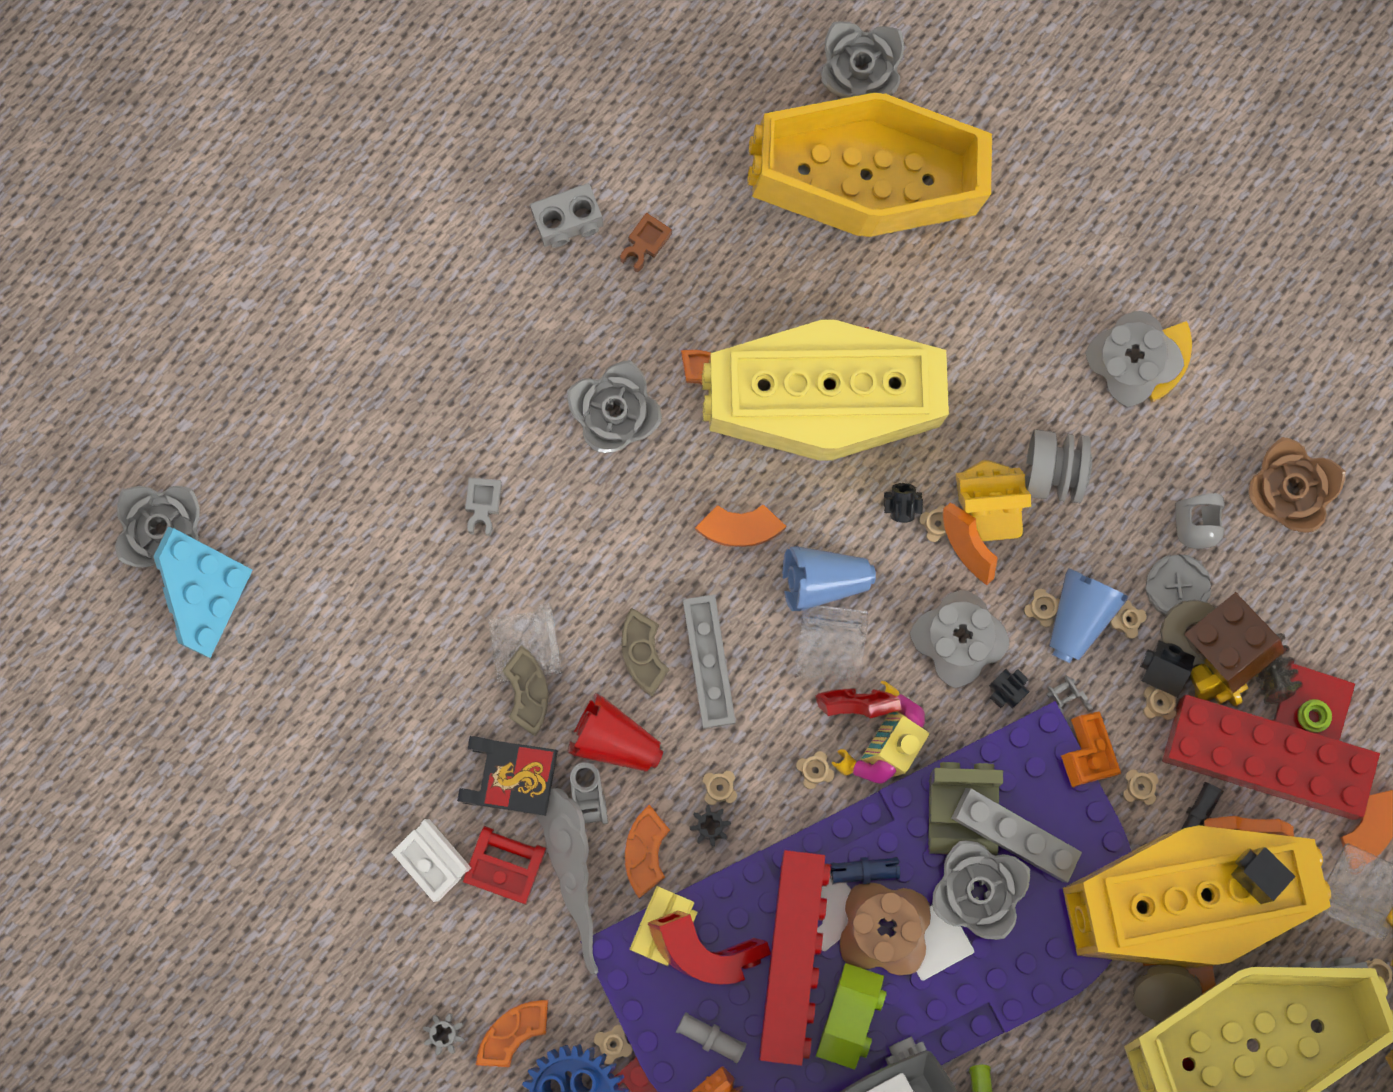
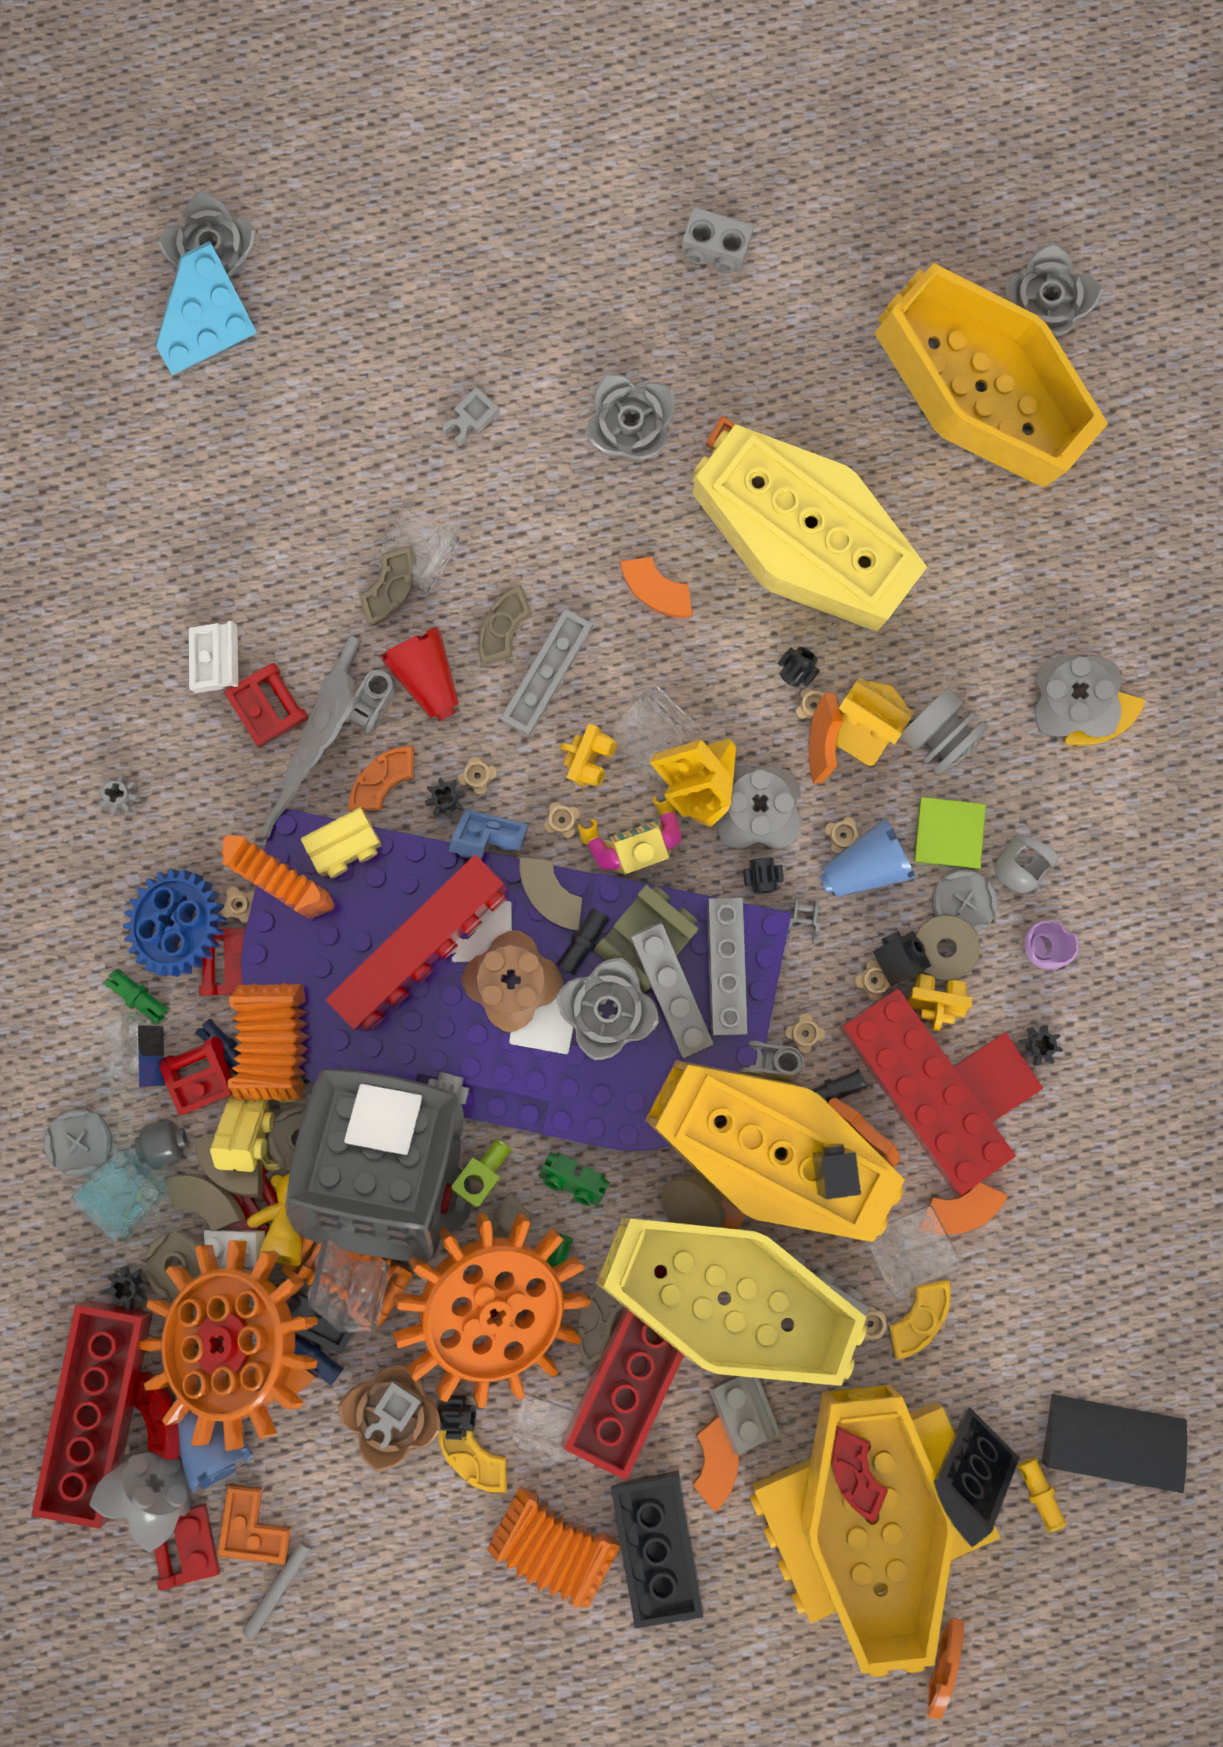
camera: 35 degrees right, 5 degrees up
flag [457,736,558,816] -> none
orange tile [476,1000,548,1067] -> none
dark orange plate [620,212,672,272] -> none
red arch [648,910,771,985] -> none
light grey pin [676,1012,747,1064] -> none
medium blue cone [782,546,876,611] -> none
red tile [815,688,901,719] -> none
lime brick [816,963,887,1070] -> none
dark blue pin [830,857,900,885] -> none
orange tile [1061,711,1121,787] -> none
tan plate [1110,600,1147,638] -> none
reddish brown brick [1184,592,1285,693] -> none
medium nougat brick [1248,437,1346,533] -> none
clear smoke piece [1255,633,1303,705] -> none
lime plate [1298,699,1332,733] -> none
none -> orange piece [221,835,335,920]
none -> medium blue plate [449,809,528,859]
none -> dark tan tile [519,857,583,931]
none -> green hinge [538,1152,610,1207]
none -> black pin [556,907,610,975]
none -> yellow hips [559,723,617,788]
none -> yellow piece [649,738,737,827]
none -> light grey brick [706,898,747,1036]
none -> light grey piece [738,1040,804,1084]
none -> lime tile [914,797,986,870]
none -> black gear [1018,1025,1063,1066]
none -> lavender hair [1023,921,1079,970]

